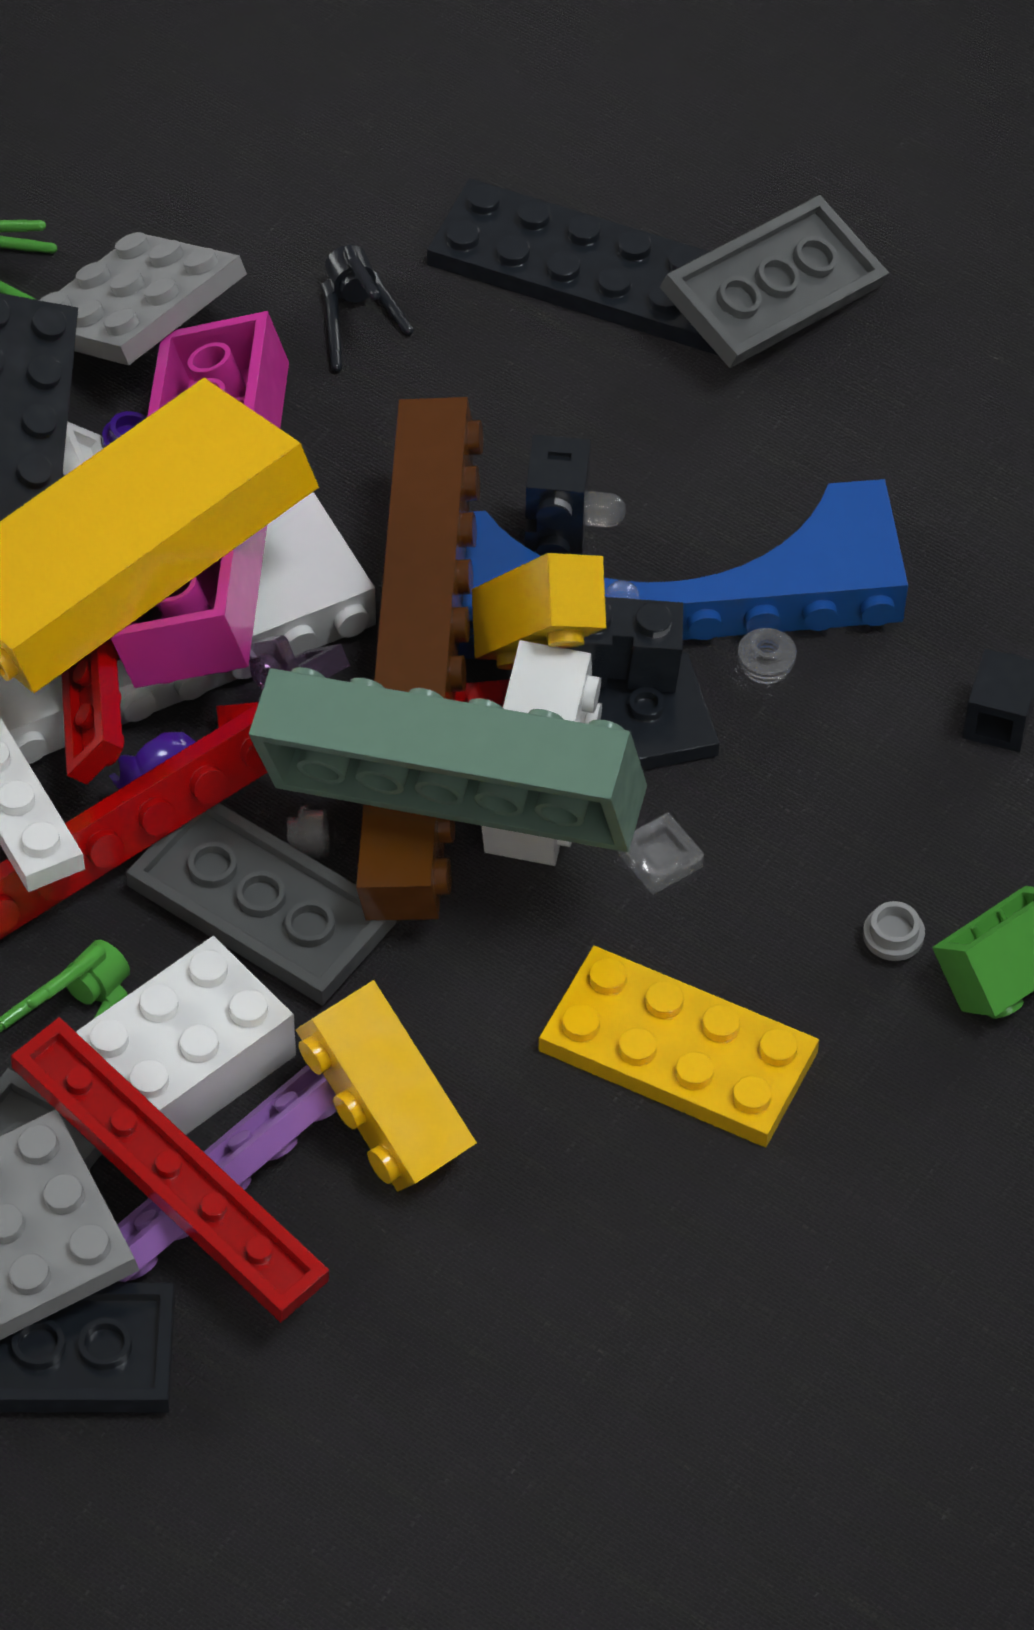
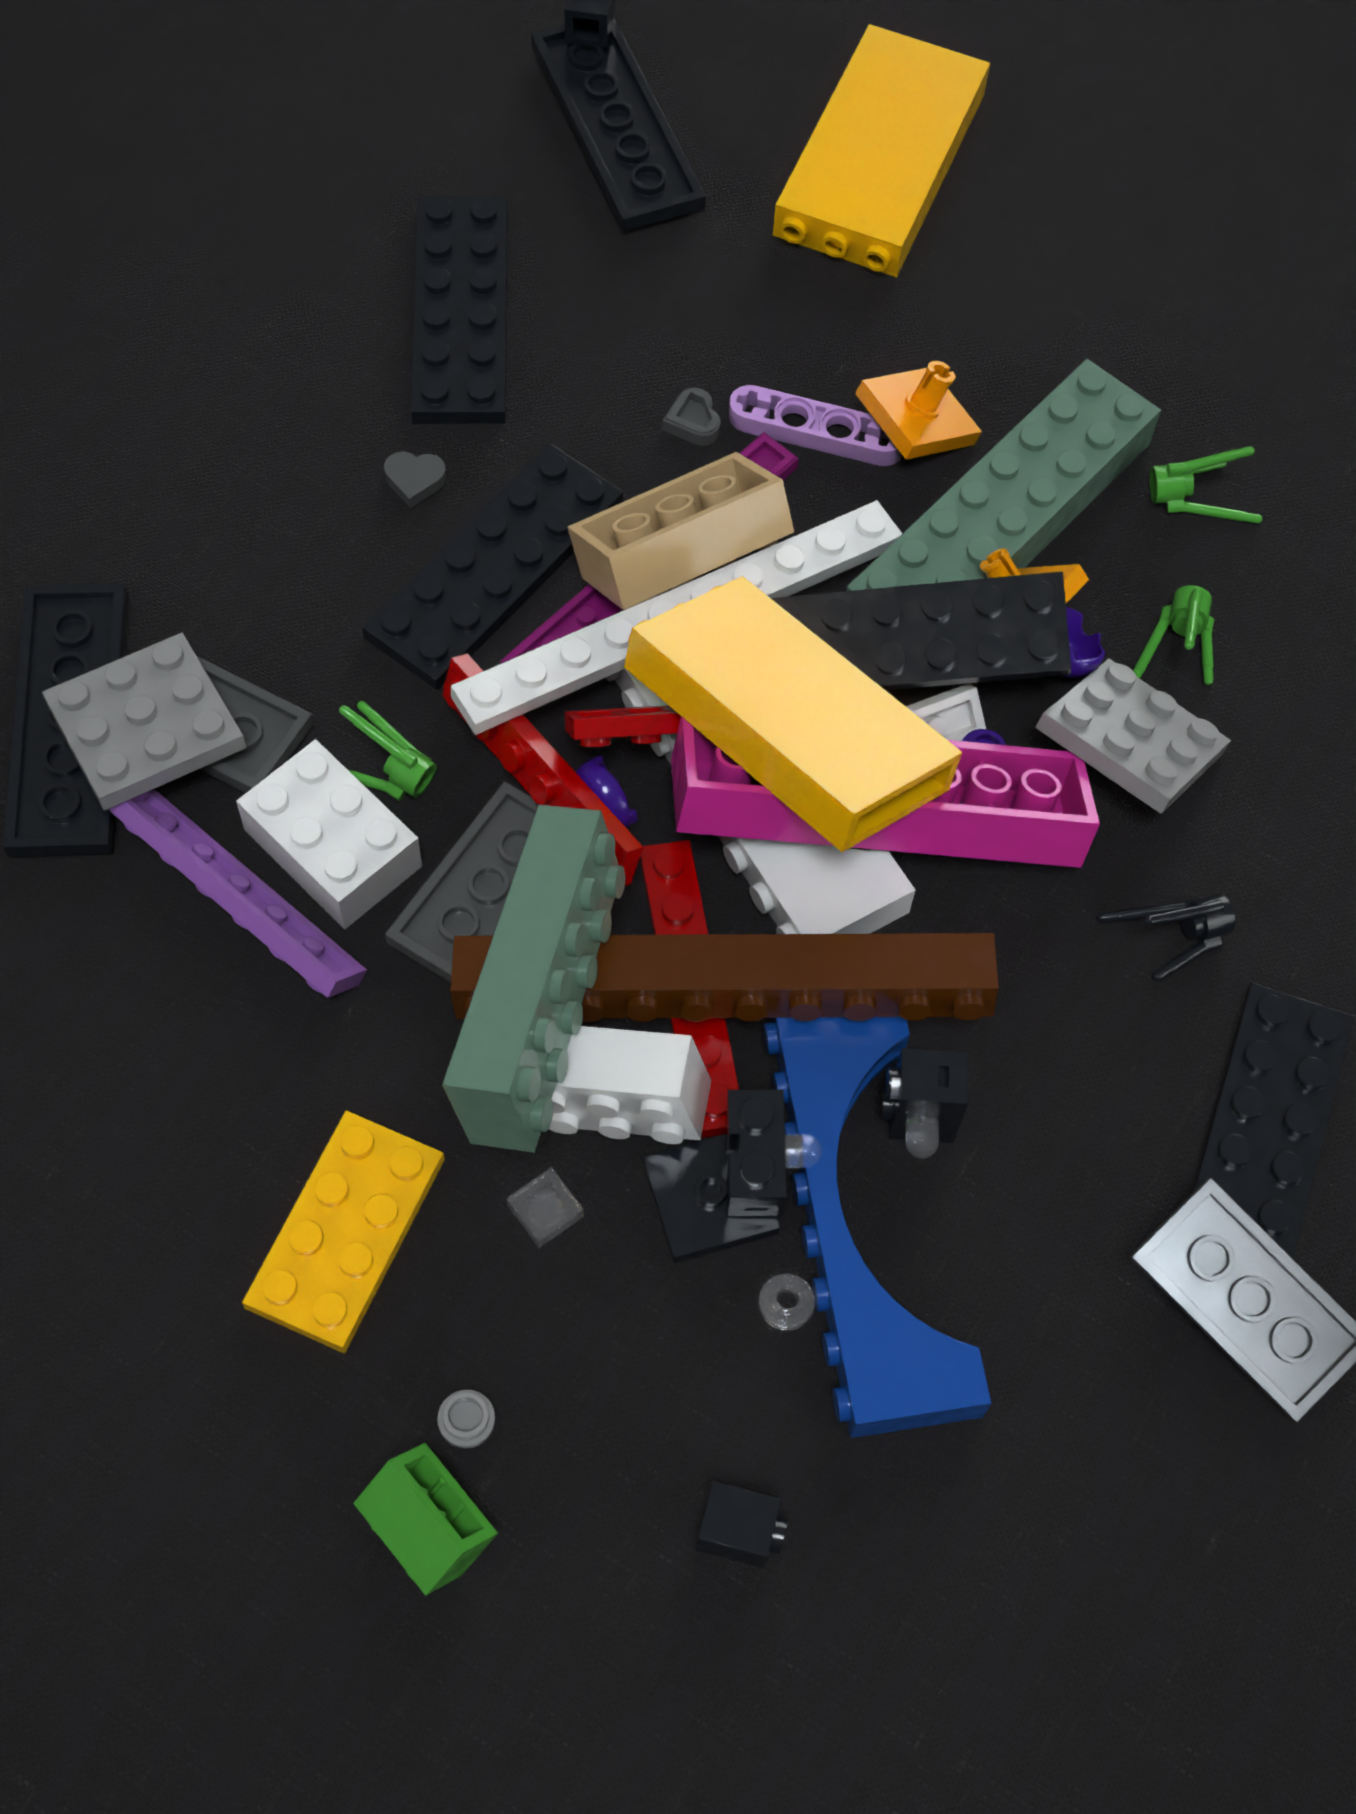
camera: 85 degrees right, 10 degrees up
red plate [11,1017,329,1323] -> none
clear purple bracket [249,635,350,693] -> none
yellow brick [295,980,477,1192] -> none
yellow brick [472,553,606,670] -> none

